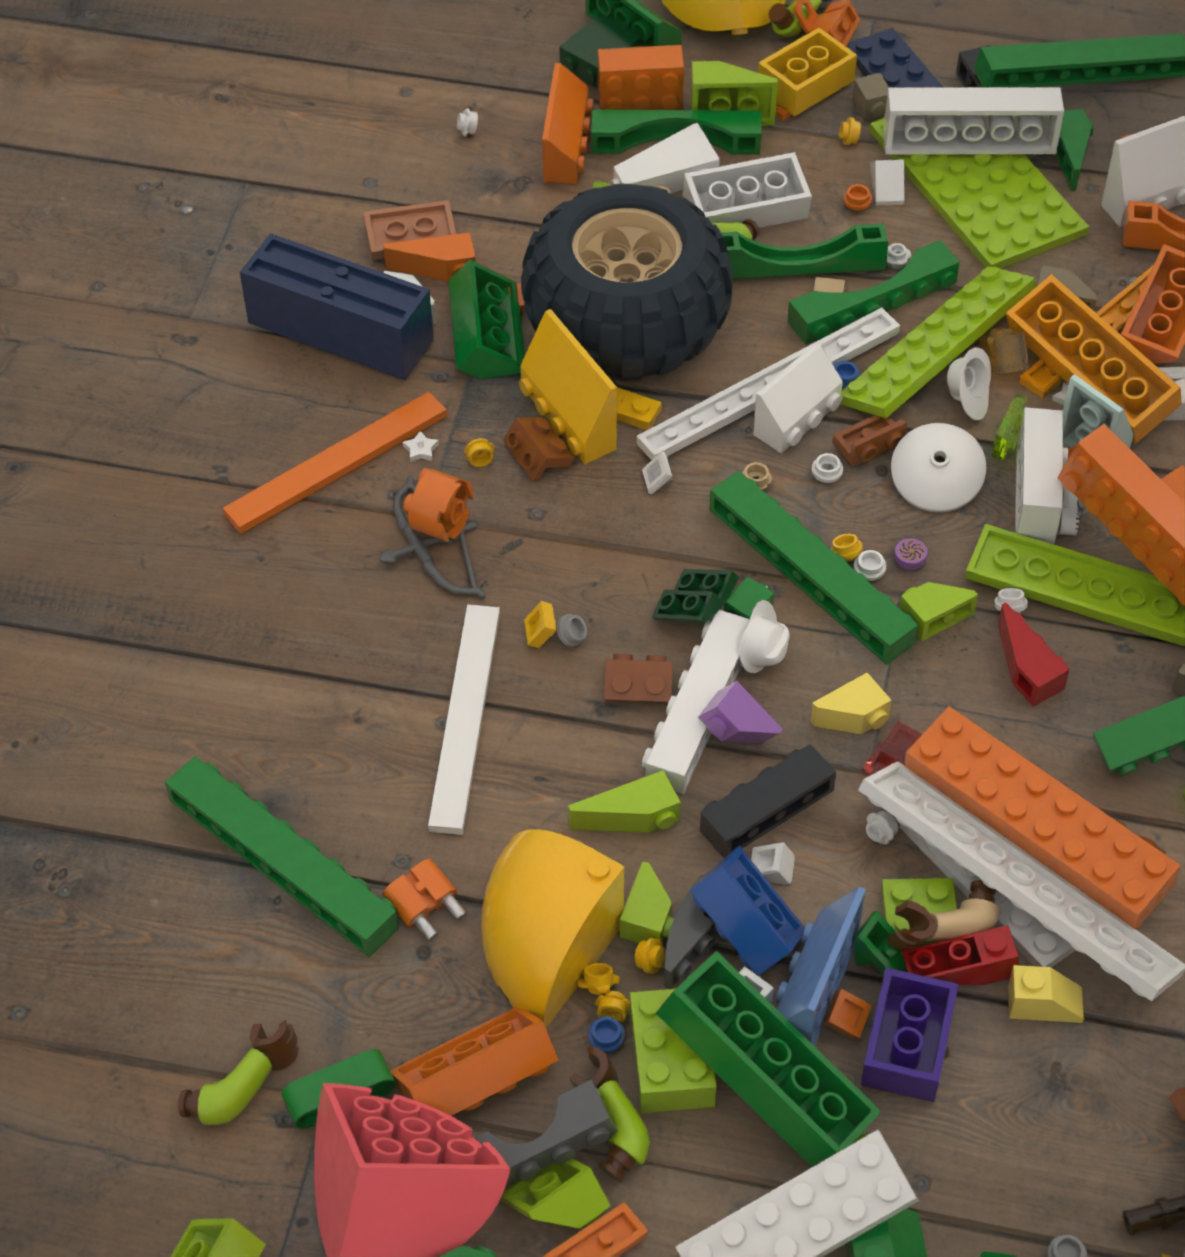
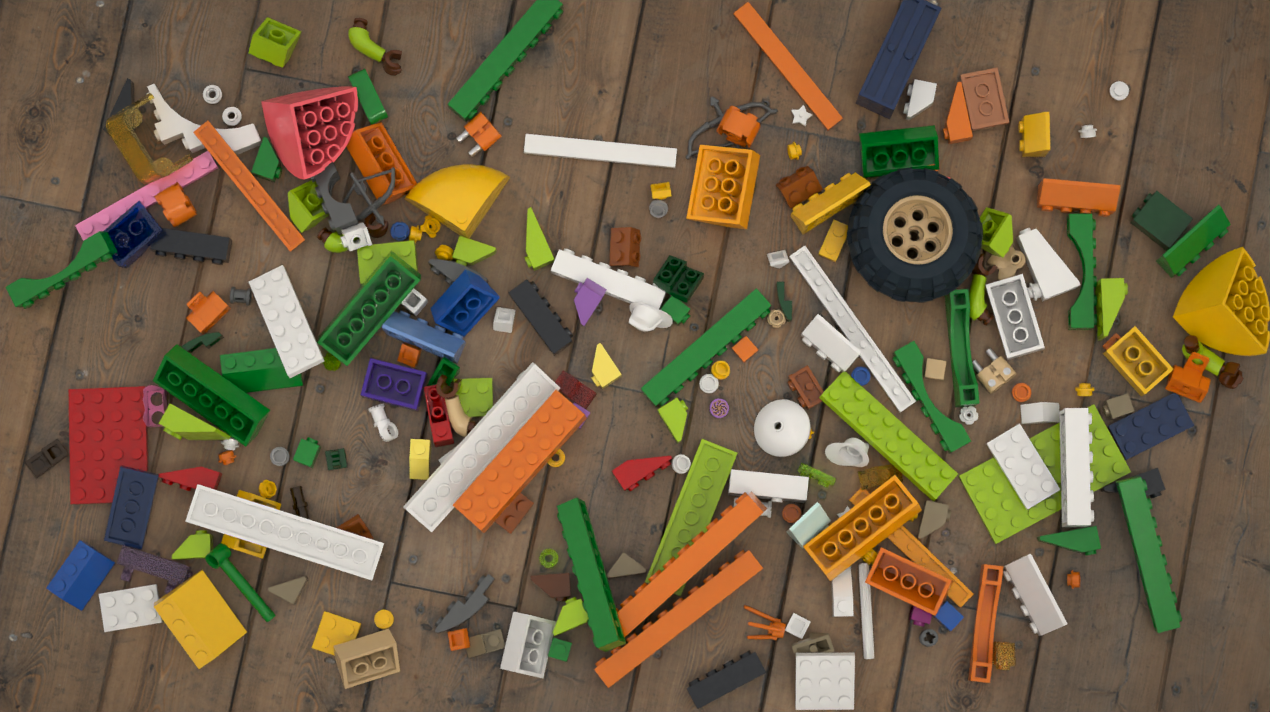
camera: 90 degrees right, 30 degrees up
orange brick [598,45,684,110] -> none
white plate [812,453,843,483] -> none
none -> green brick [293,437,321,468]
none -> dark green tile [325,448,348,471]
none -> white brick [340,222,372,251]
none -> dark grey piece [342,167,395,226]
none -> white connector [368,403,398,442]
none -> light orange slope [686,145,760,229]
none -> orange tile [731,336,758,363]
none -> dark green slope [776,282,792,322]
none -> tan piece [972,348,1017,394]
none -> white plate [986,424,1060,510]
none -> yellow slope [1018,112,1050,157]
none -> white plate [1109,81,1129,101]

